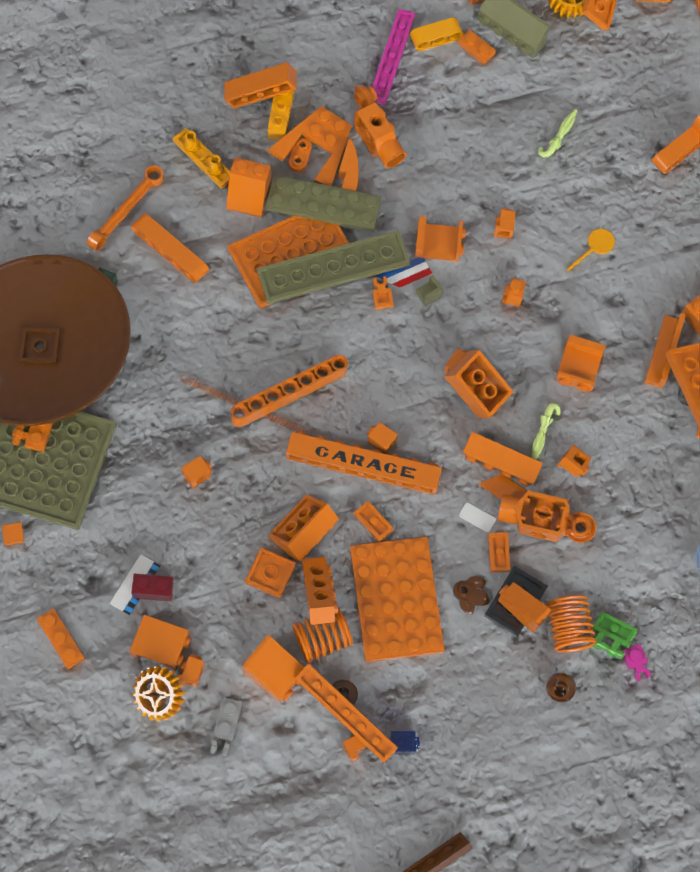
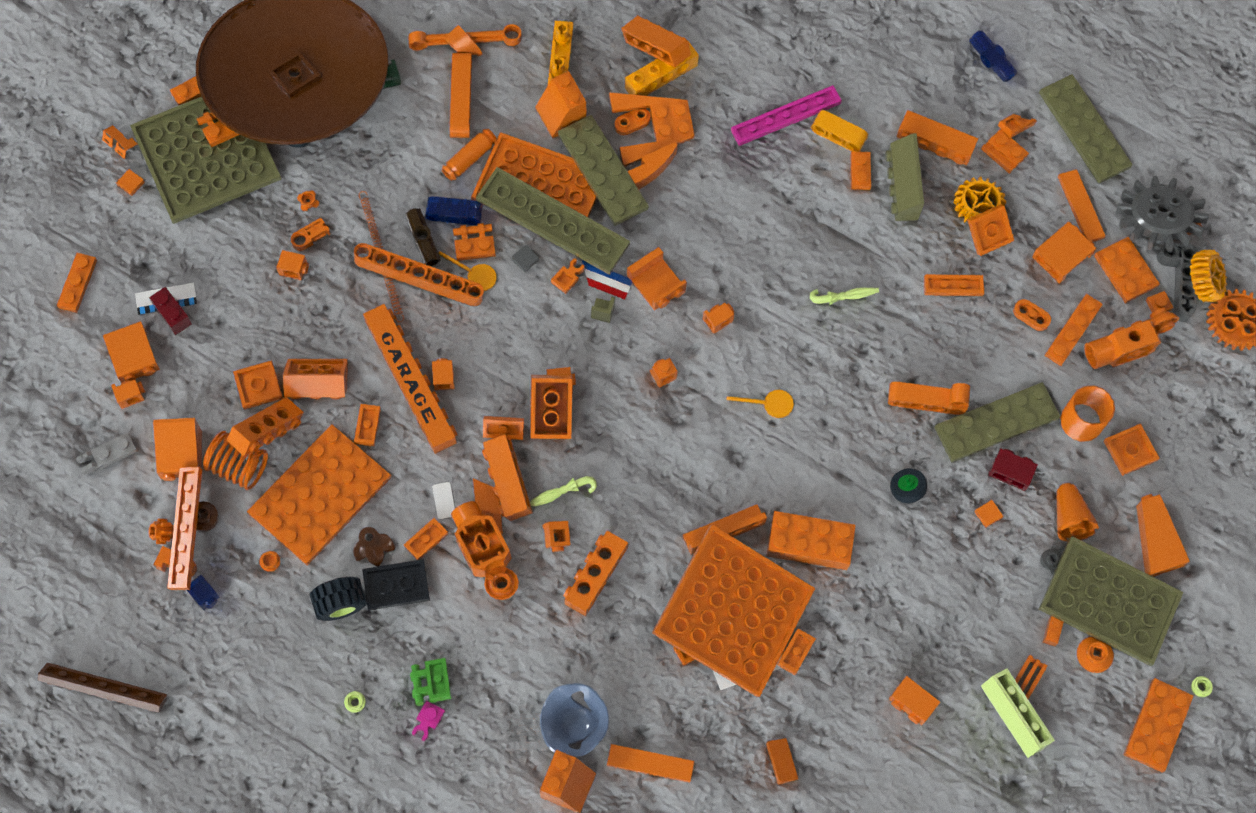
camera: 50 degrees right, 0 degrees up
light orange gear [131,666,186,721] -> none
orange brick [353,85,407,169] -> none
orange slope [498,582,552,633] -> none
orange piece [546,595,597,653] -> none
reddish brown plate [546,673,576,702] -> none
orange panel [555,334,606,392] -> none
none -> orange gear [149,518,174,544]
none -> orange plate [259,551,281,572]
none -> orange piece [291,218,330,251]
none -> orange plate [297,190,319,211]
none -> black wheel [310,577,367,621]
none -> yellowish green plate [344,691,366,713]
none -> dark brown piece [405,208,441,266]
none -> clear blue beam [425,196,483,225]
none -> light orange piece [438,251,496,291]
none -> orange axle [442,129,497,181]
none -> orange slope [445,25,482,56]
none -> orange plate [453,223,496,261]
none -> orange plate [483,416,524,440]
none -> dark grey tile [512,245,539,273]
none -> orange brick [563,530,628,617]
none -> orange plate [924,274,984,296]
none -> orange plate [1013,299,1051,331]

